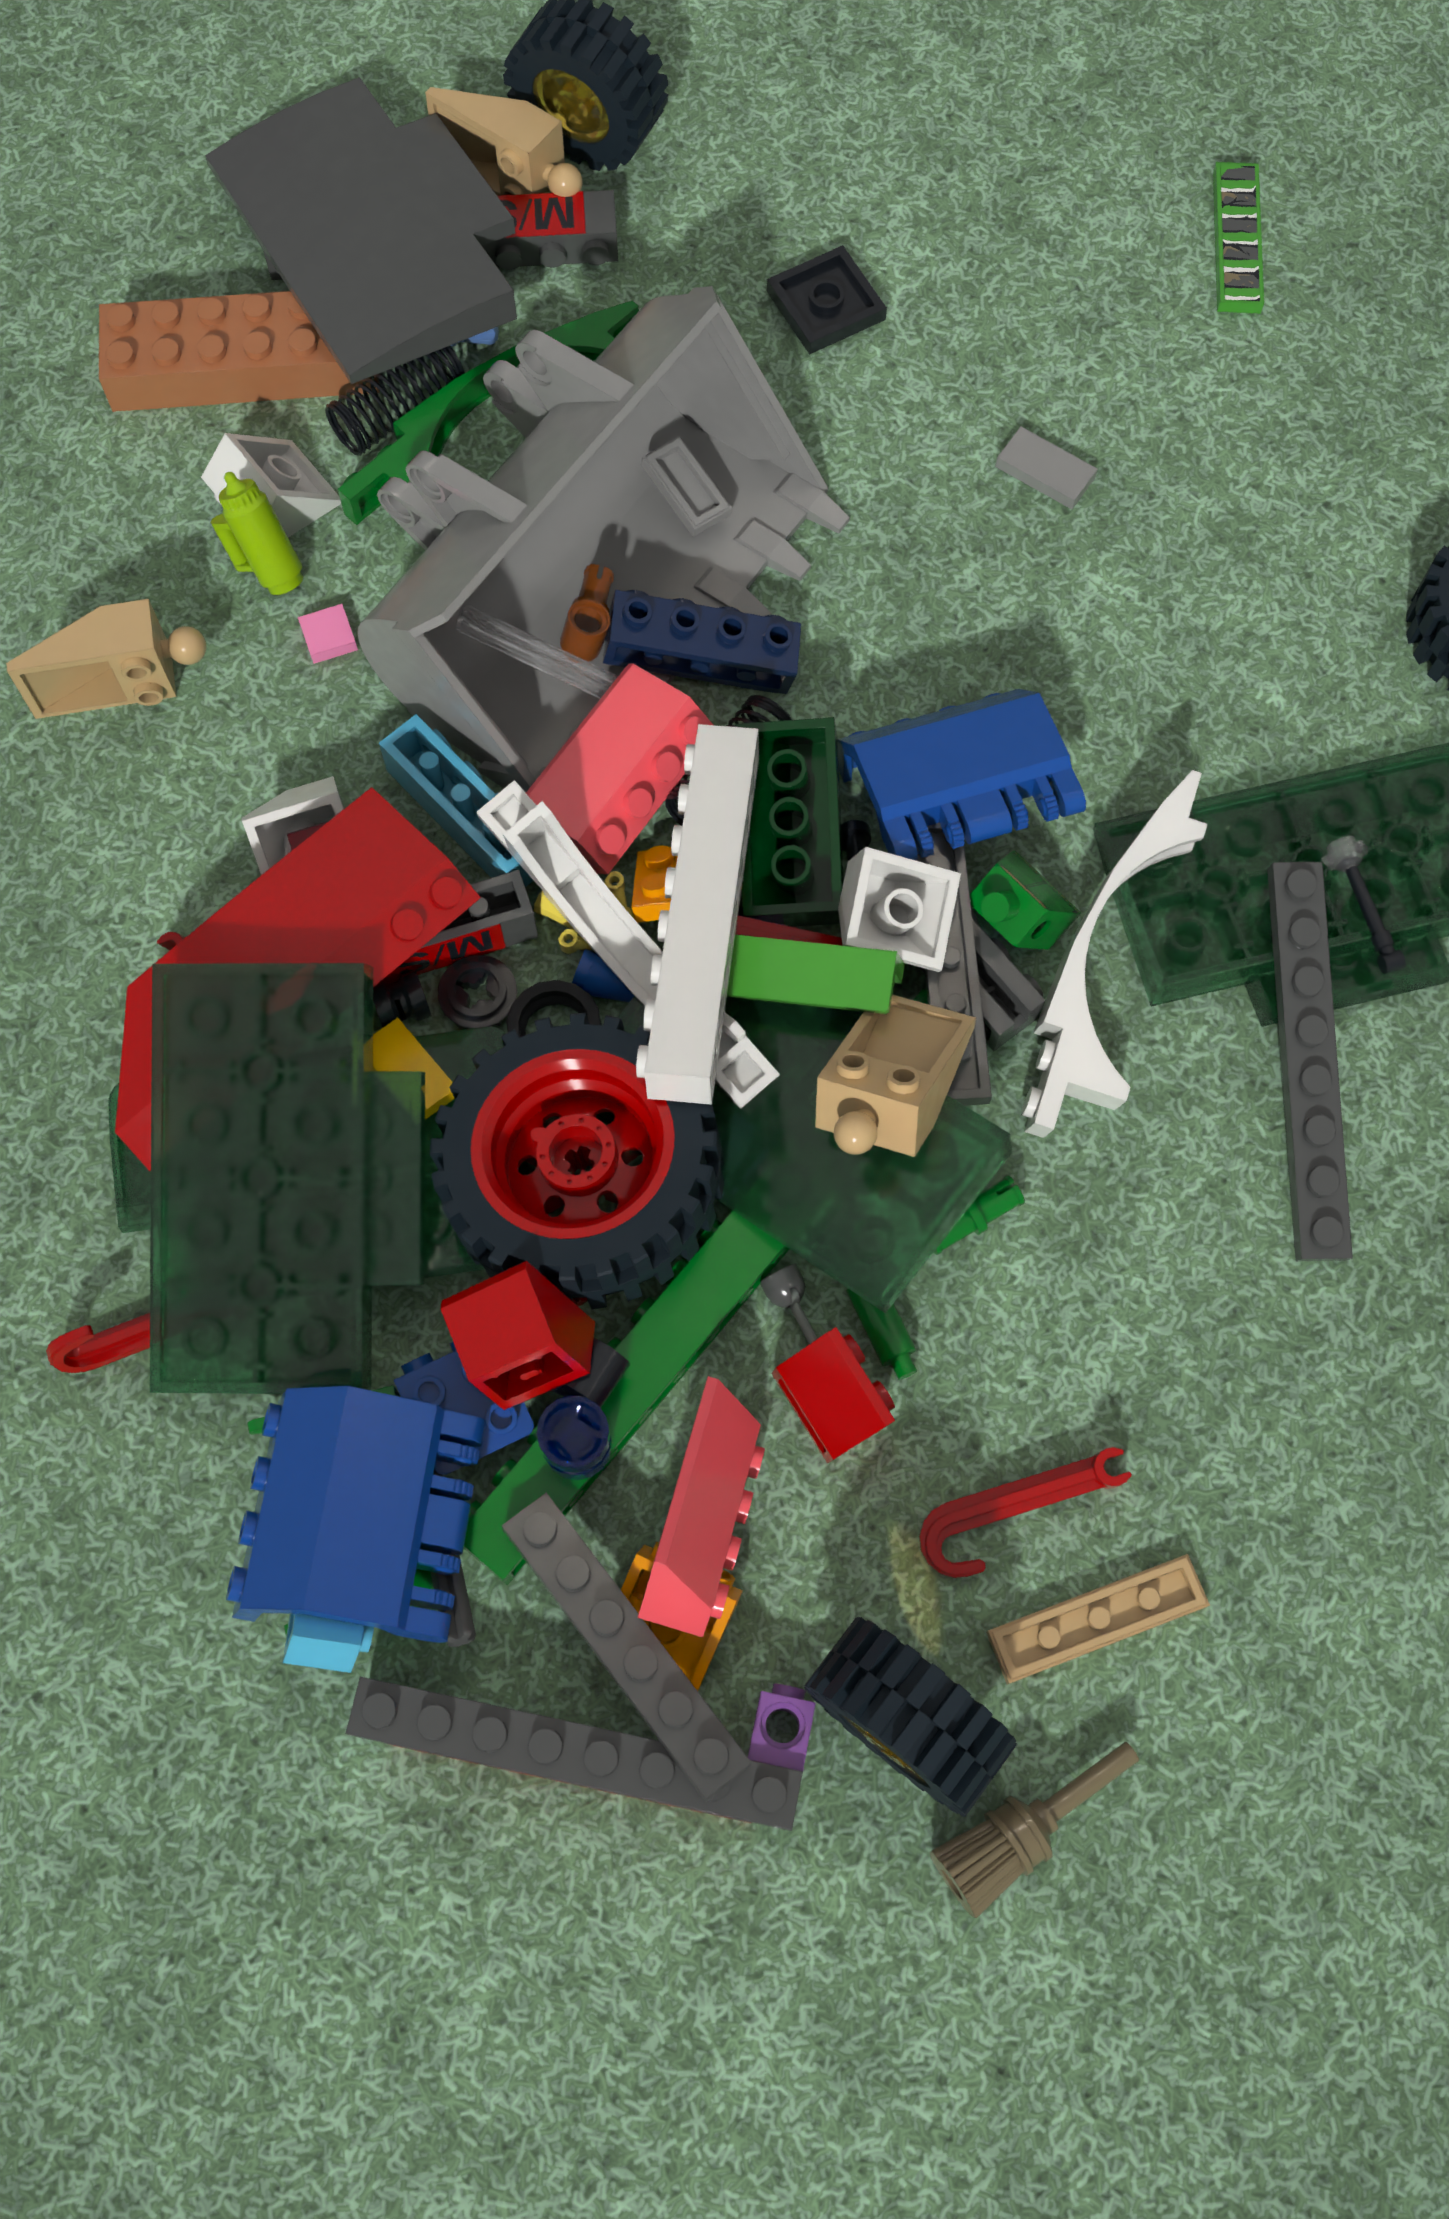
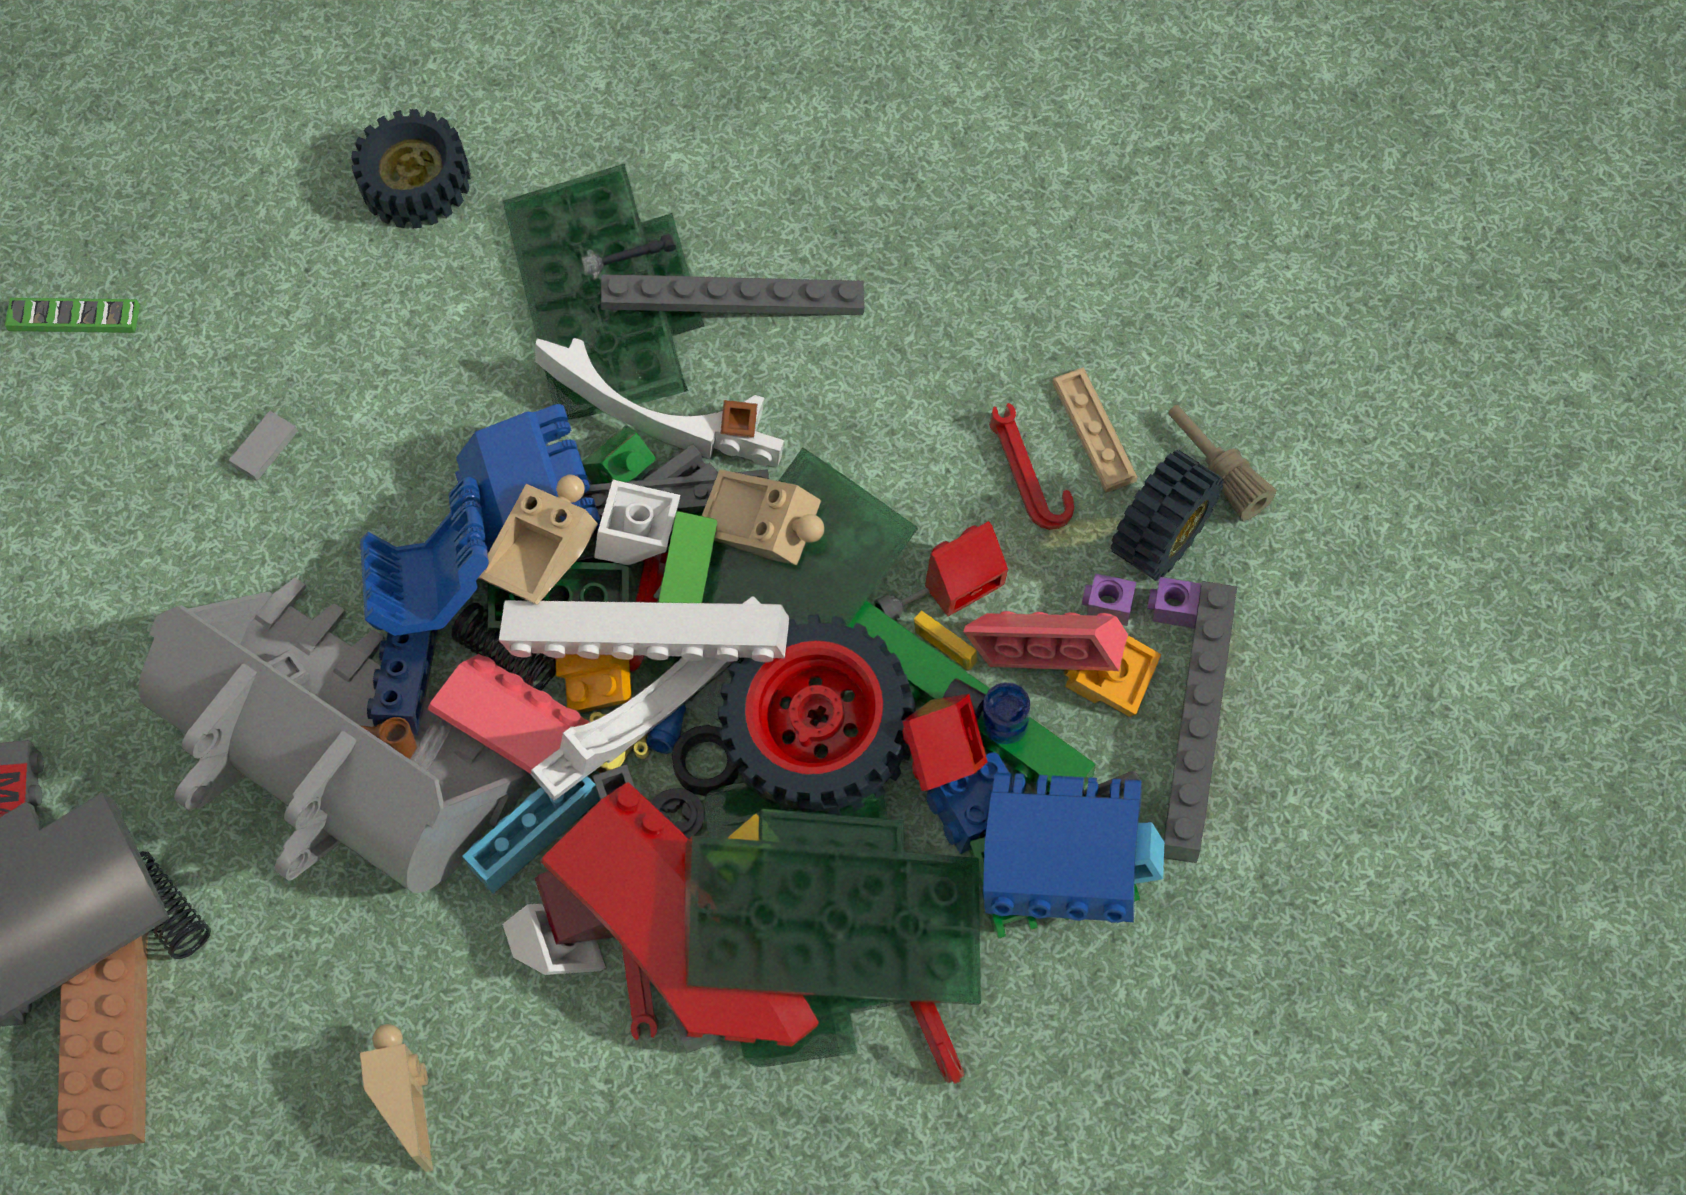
camera: 85 degrees left, 5 degrees down
white slope [201,433,341,537] -> none
lime piece [211,472,303,595] -> none
bright pink tile [298,604,358,664] -> none
green slope [337,300,639,525] -> none
dark grey plate [502,1492,752,1803] -> none
black plate [766,245,887,355] -> none
green cylinder [846,1274,917,1380] -> none
none -> blue hinge [360,477,489,636]
none -> tan slope [478,475,598,605]
none -> dark orange slope [720,400,758,437]
none -> yellow tile [914,610,977,671]
none -> medium lavender brick [1082,573,1136,626]

